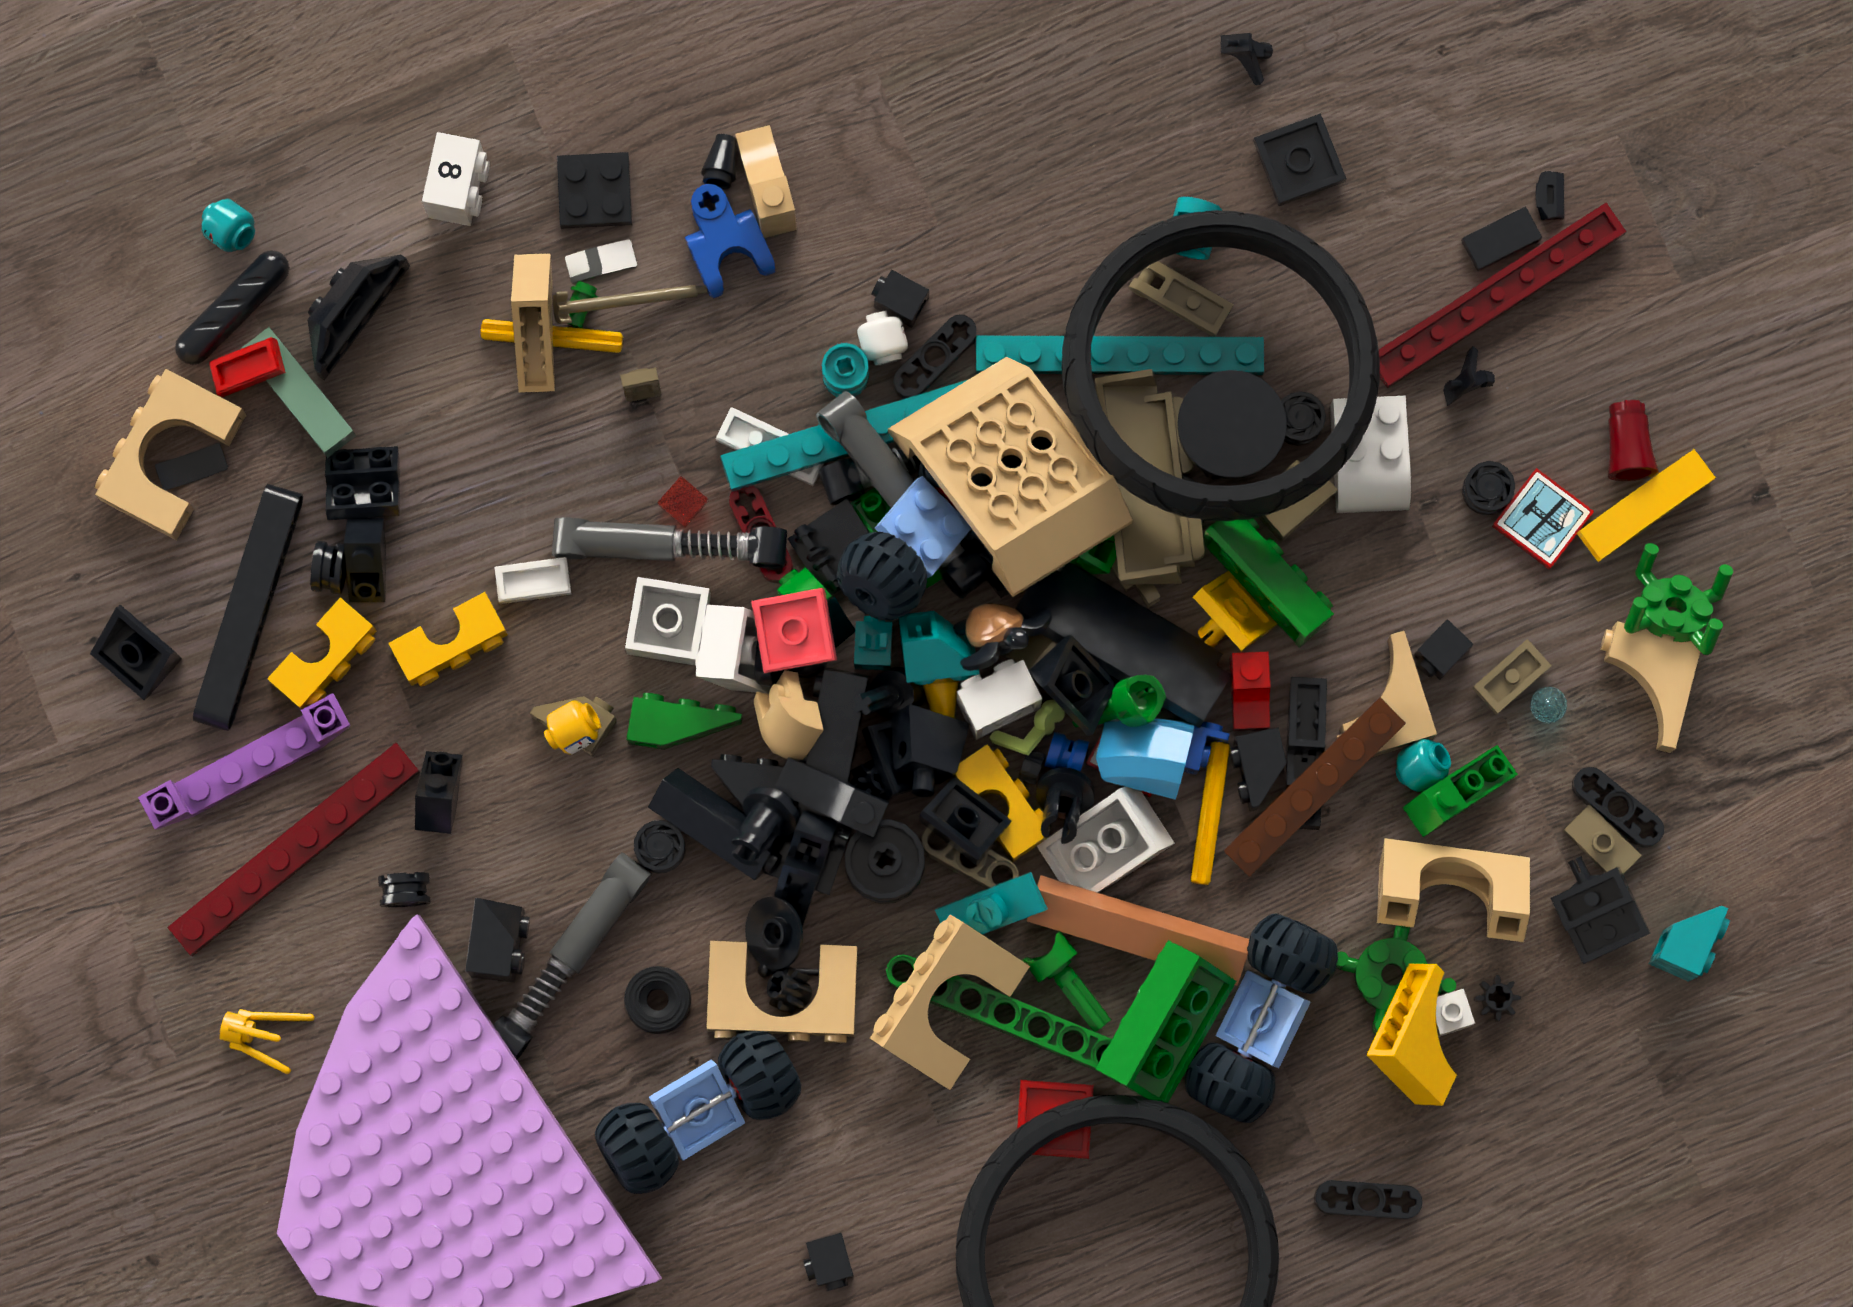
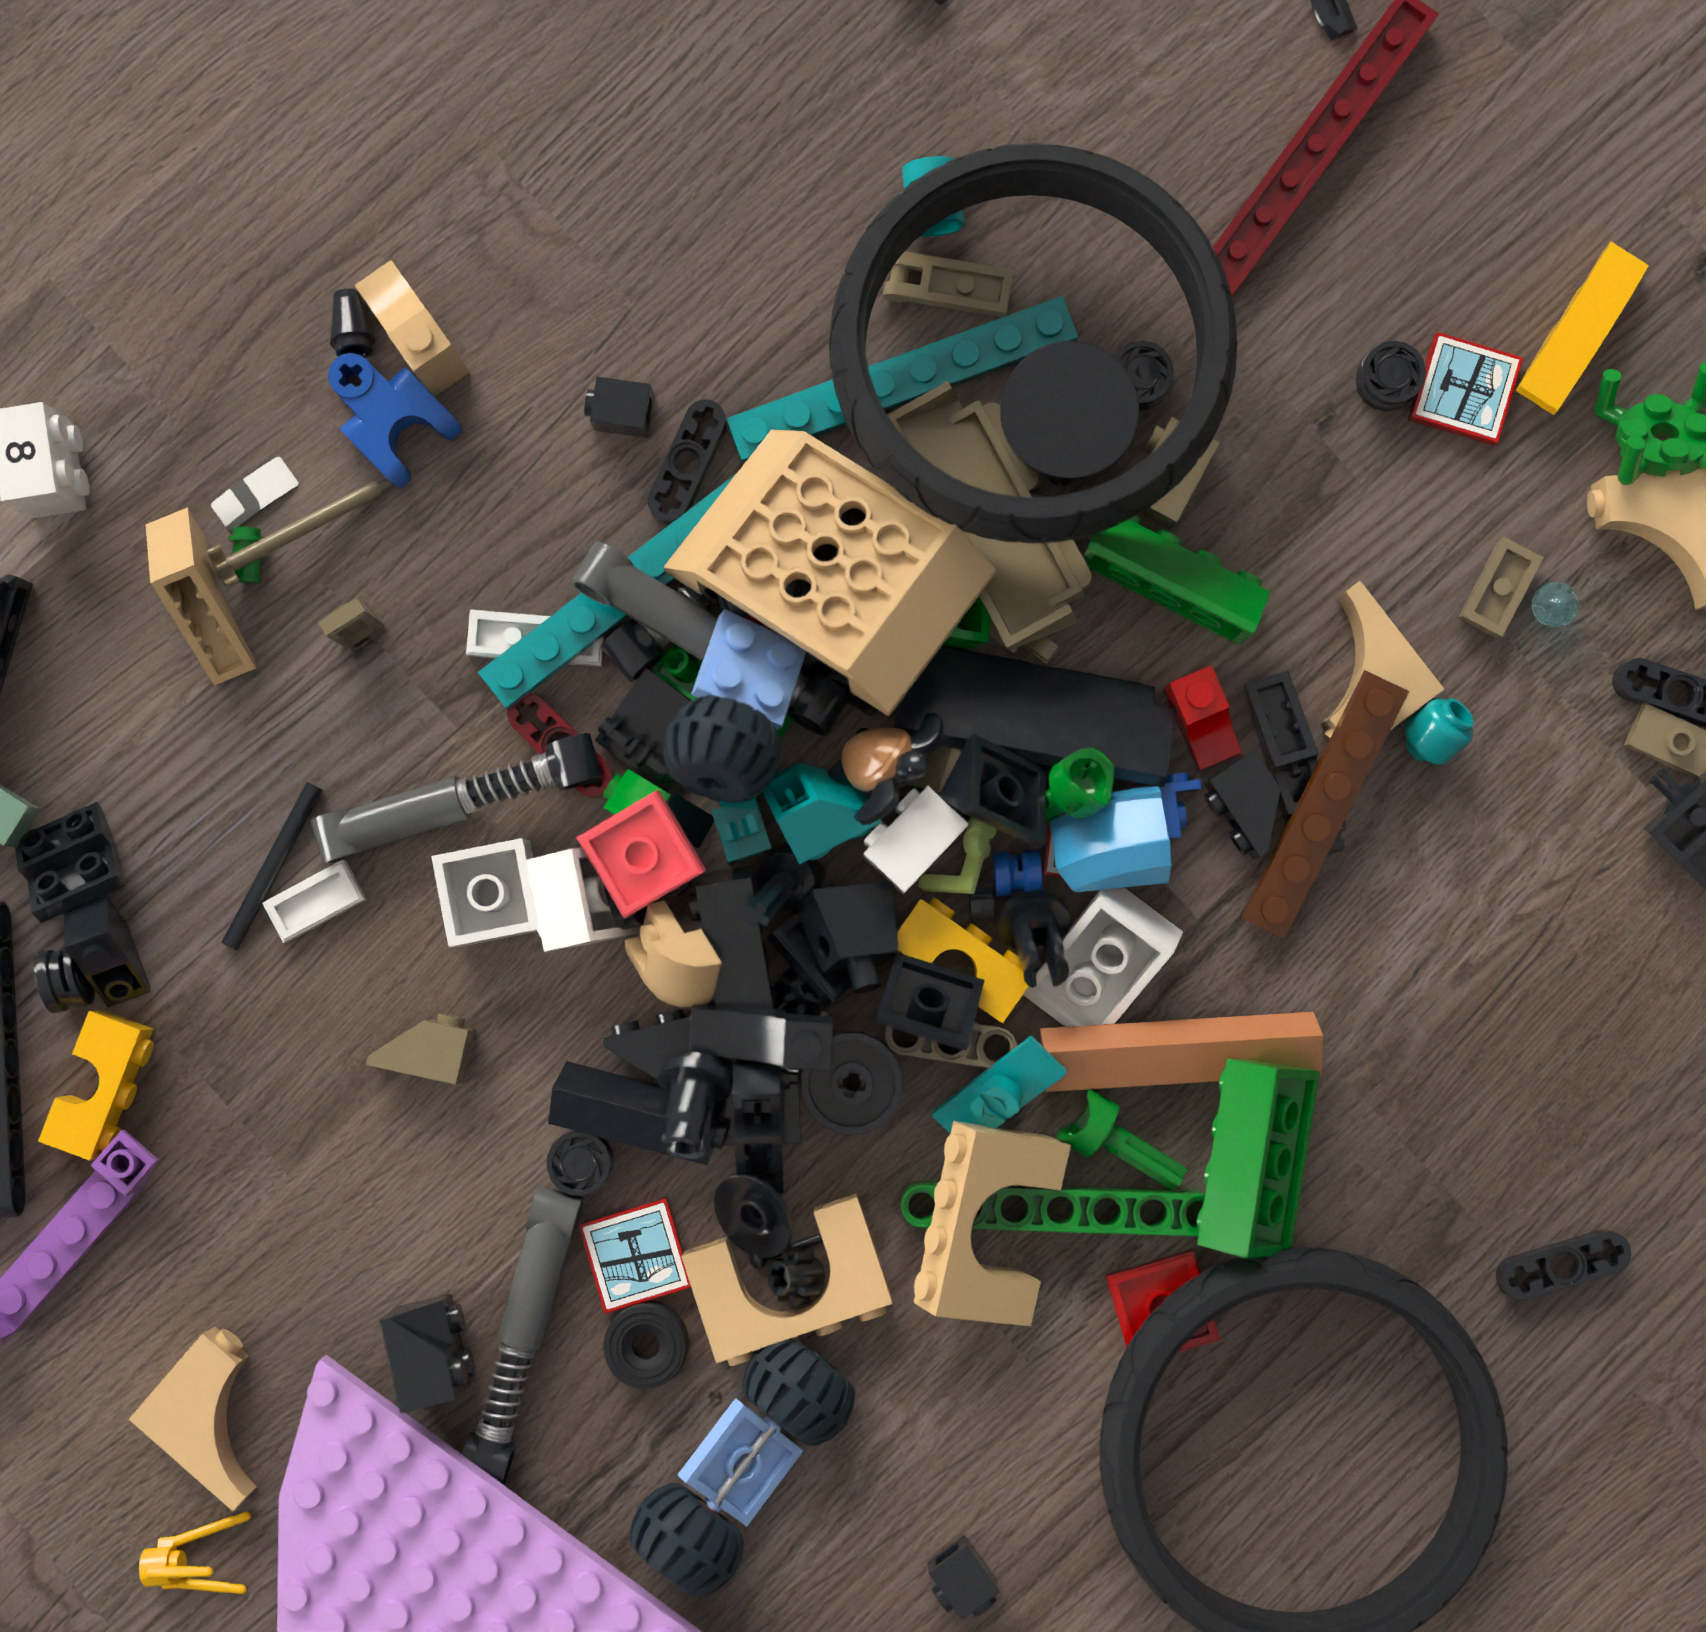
camera: 15 degrees left, 5 degrees up
dark red plate [167,743,420,956] -> none
black wheel [378,872,431,908] -> none
yellow arch [388,592,508,687] -> none
black slope [415,751,462,834] -> none
yellow axle [481,319,623,353] -> none
yellow head [544,700,601,755] -> none
black plate [557,152,632,229] -> none
green slope [626,693,743,750] -> none
clear red plate [657,476,709,528] -> none
teal wheel [822,343,869,397] -> none
white head [857,311,908,366] -> none
yellow cone [923,678,959,718] -> none
black plate [1185,913,1338,1123] -> none
yellow axle [1191,742,1230,885] -> none
yellow tile [1193,571,1277,651] -> none
black plate [1253,113,1347,206] -> none
white brick [1330,395,1411,513] -> none
green plate [1336,925,1456,1035] -> none
yellow arch [1367,964,1457,1106] -> none
tan arch [1377,838,1530,942] -> none
green slope [1403,745,1518,837] -> none
black brick [1414,619,1473,680] -> none
white brick [1436,989,1475,1037] -> none
black piece [1443,346,1495,406] -> none
black tile [1461,206,1542,271] -> none
black gear [1474,975,1521,1022] -> none
dark red plant [1608,400,1659,481] -> none
none -> tan arch [129,1326,257,1511]
none -> black bar [221,782,323,950]
none -> tile [578,1197,691,1314]

